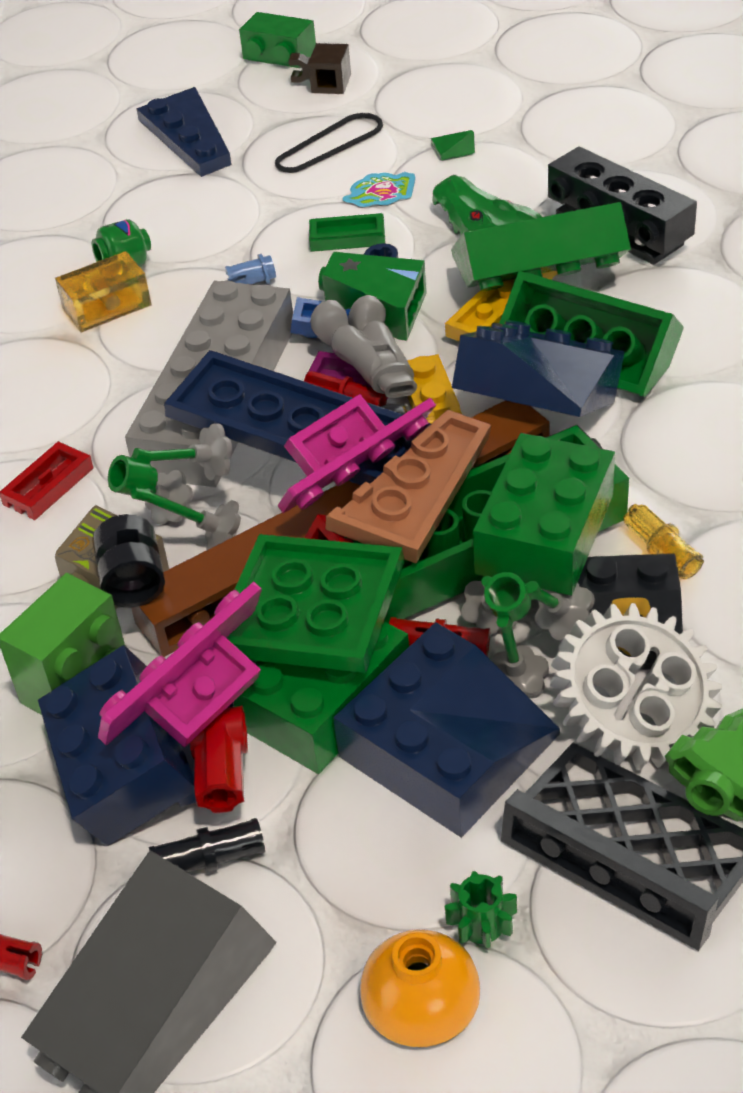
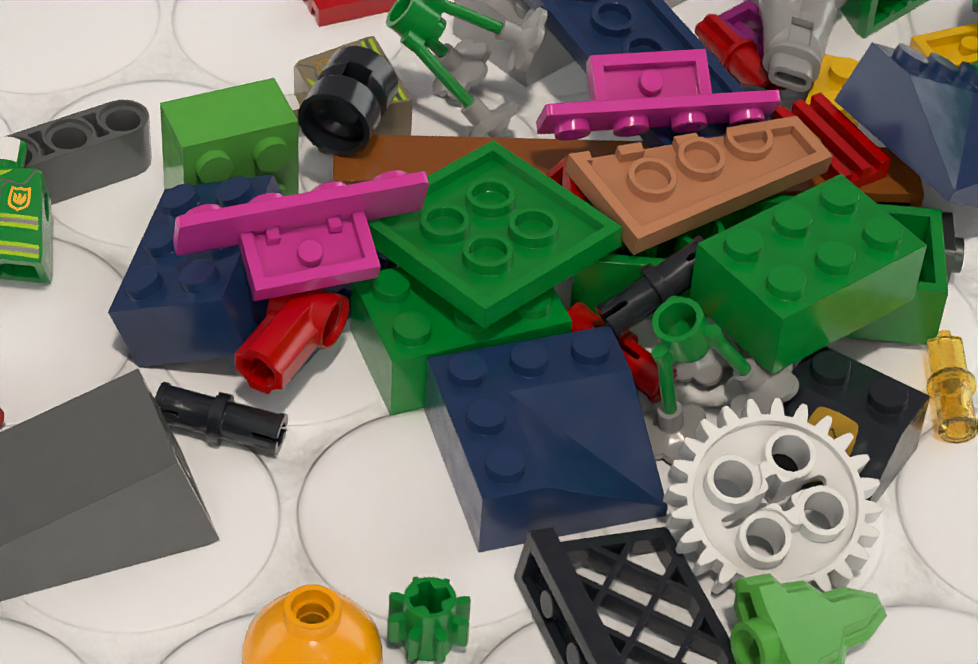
camera: 25 degrees right, 0 degrees up
none -> black pin [595,235,704,340]
none -> red tile [772,92,891,188]

